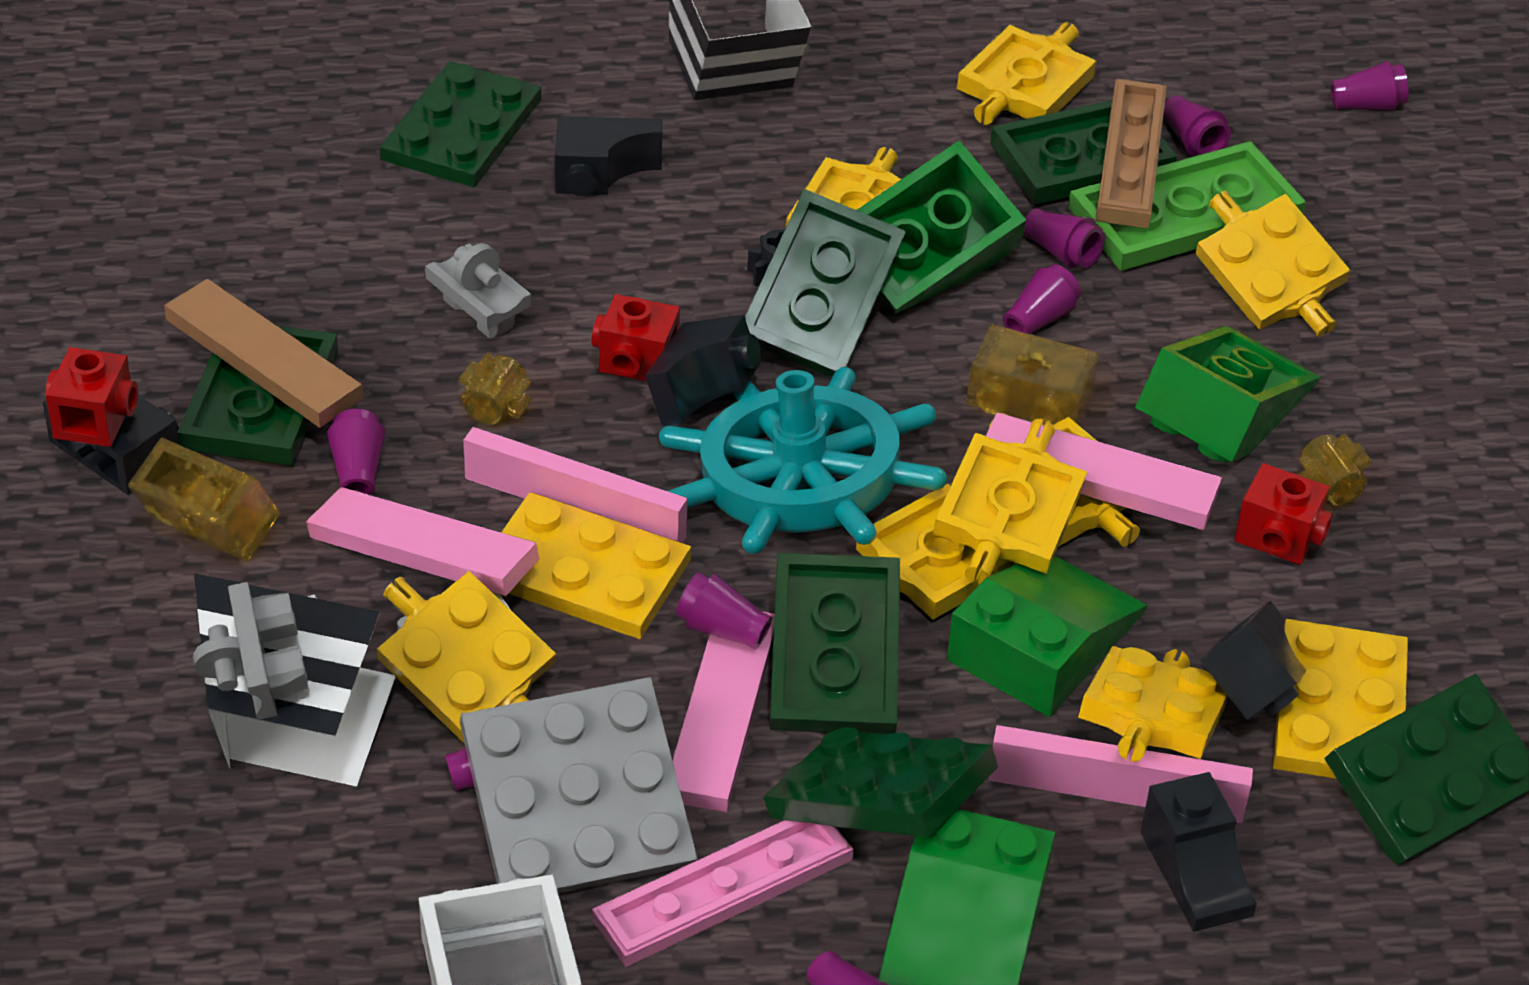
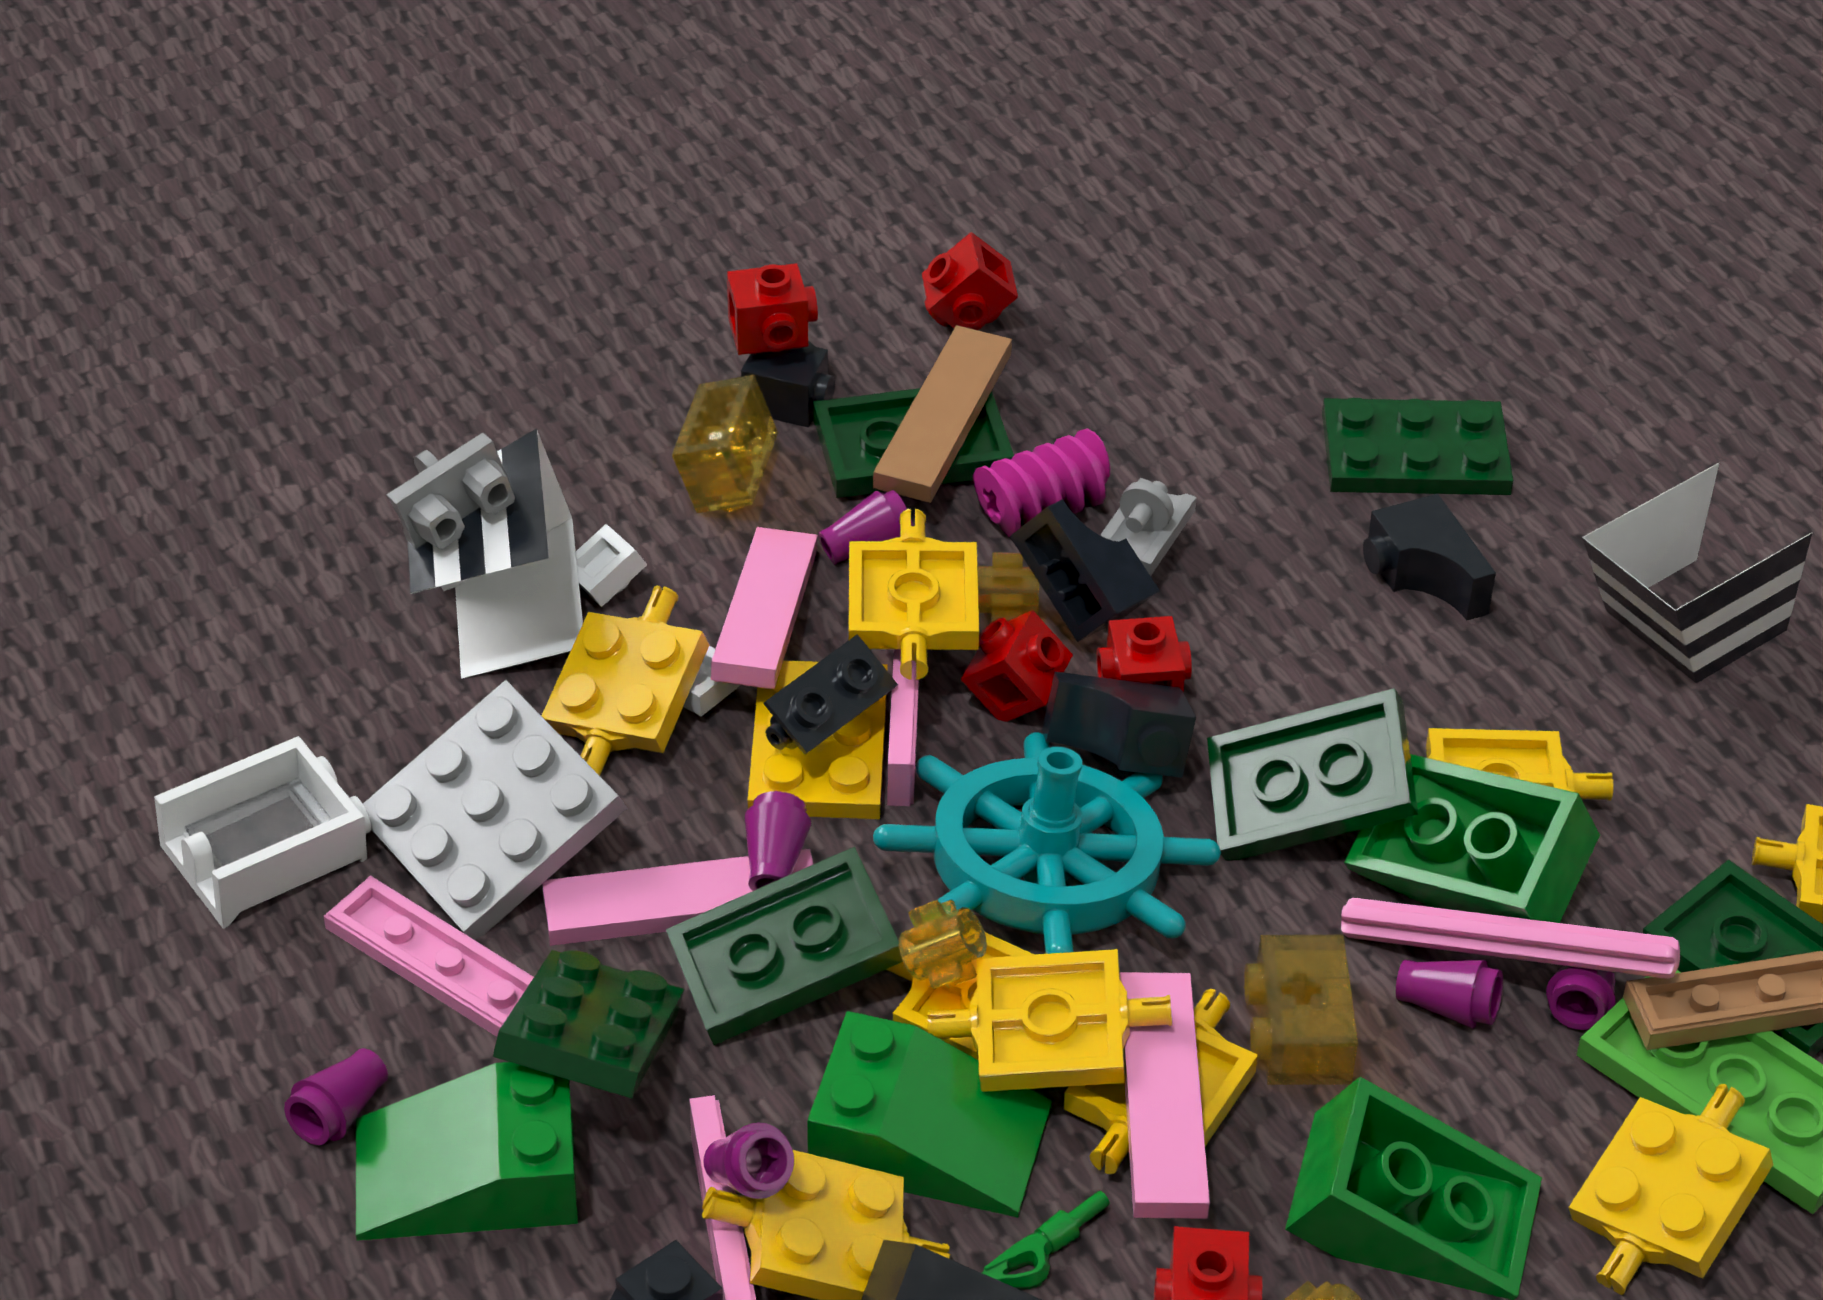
camera: 70 degrees right, 0 degrees up
none -> magenta cone [703,1122,794,1199]
none -> black hinge [763,634,898,755]
none -> yellow plate [849,509,979,680]
none -> clear yellow gear [899,899,987,989]
none -> red brick [922,232,1018,330]
none -> red brick [961,610,1073,722]
none -> dark pink piece [973,428,1111,537]
none -> green hand [982,1191,1110,1290]
none -> black arch [1010,499,1160,642]
none -> bright pink axle [1341,898,1680,979]

